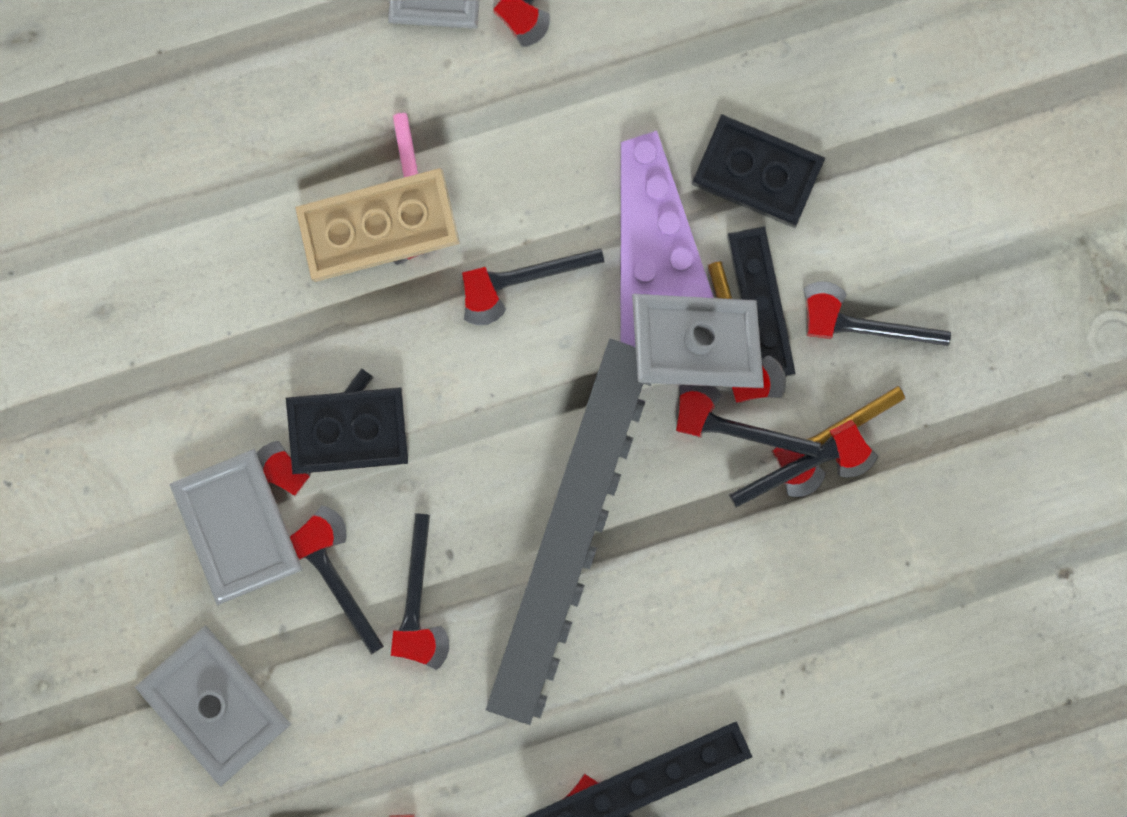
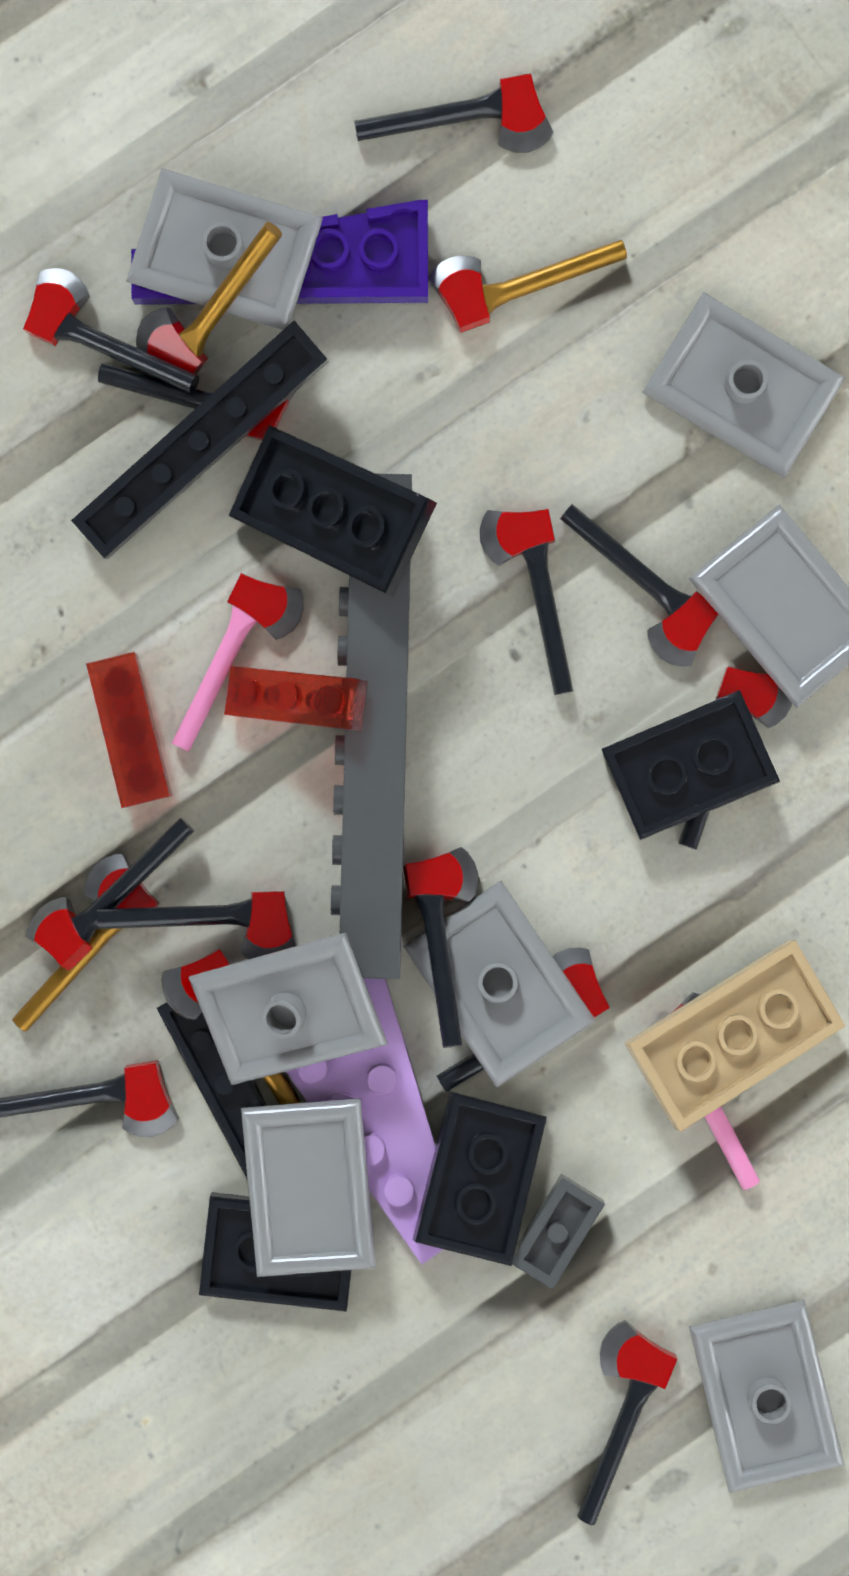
camera: 170 degrees right, 5 degrees up
none -> clear red plate [86,652,173,808]
none -> piece [172,573,304,752]
none -> clear red plate [224,666,368,732]
none -> black tile [228,425,437,596]
none -> light grey piece [241,1098,376,1277]
none -> piece [403,847,478,1048]
none -> light grey piece [403,881,596,1088]
none -> black tile [412,1091,547,1266]
none -> dark grey plate [512,1173,605,1290]

